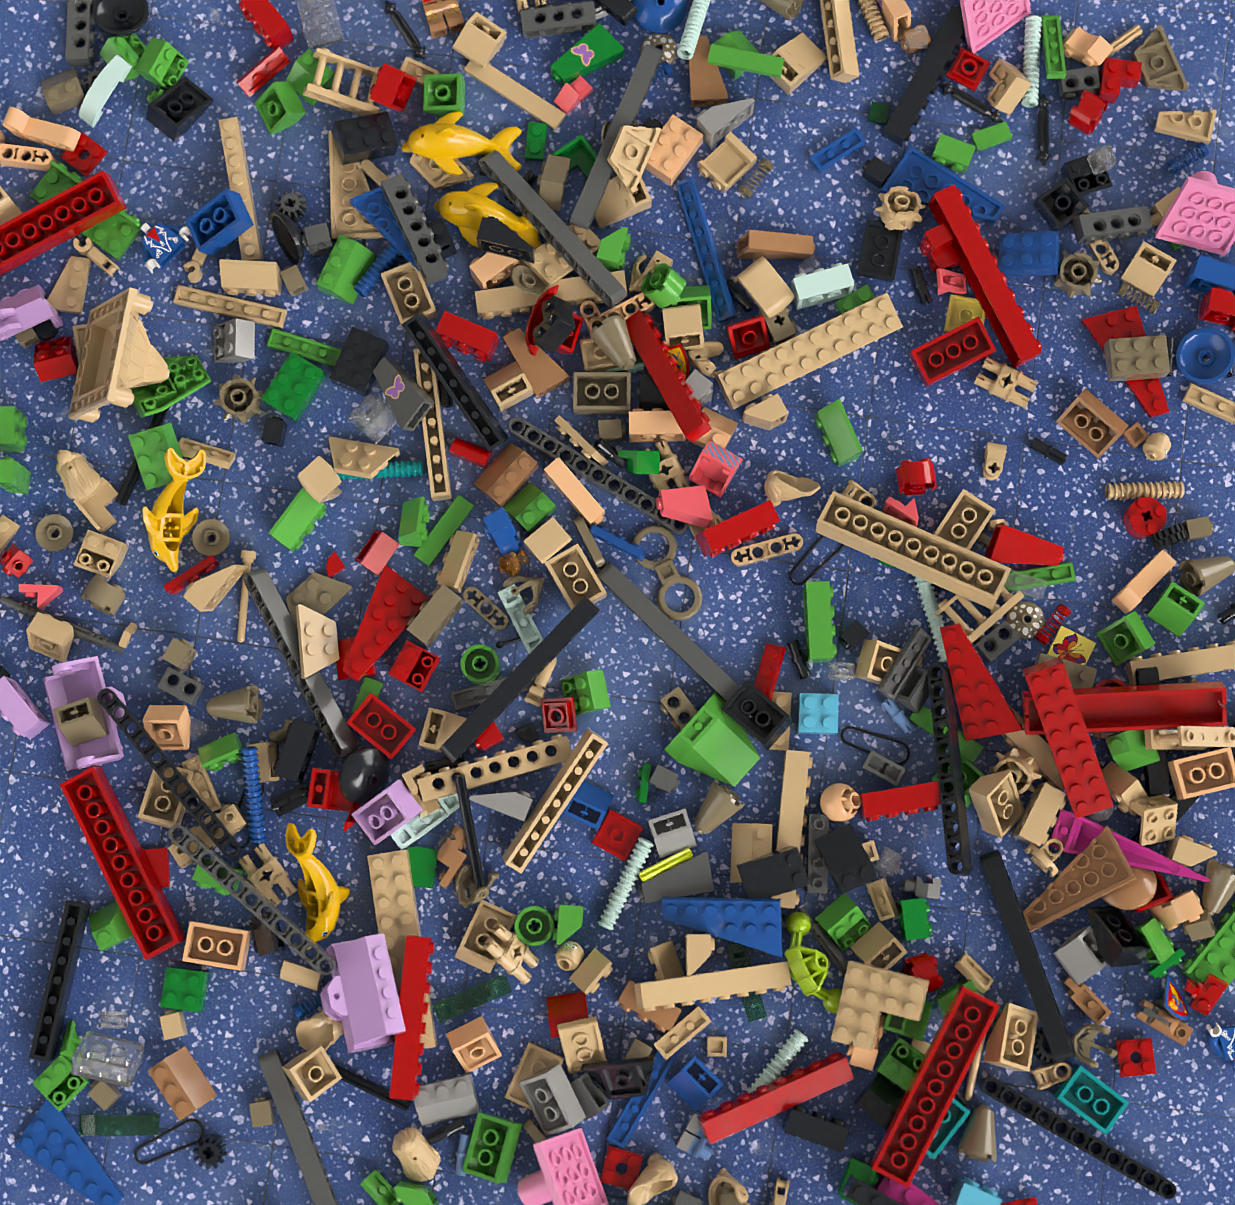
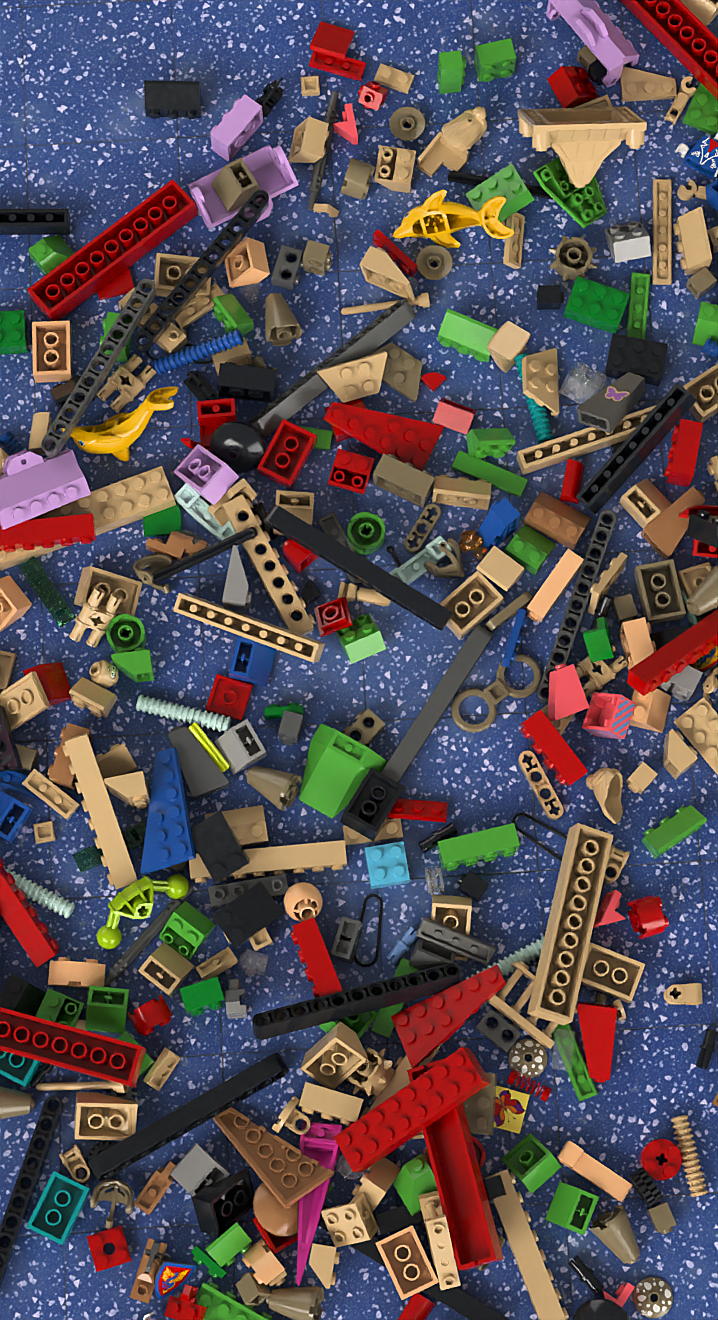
camera: 75 degrees right, 5 degrees down
tan piece [831,961,930,1050] -> none
none -> tan brick [626,762,658,795]

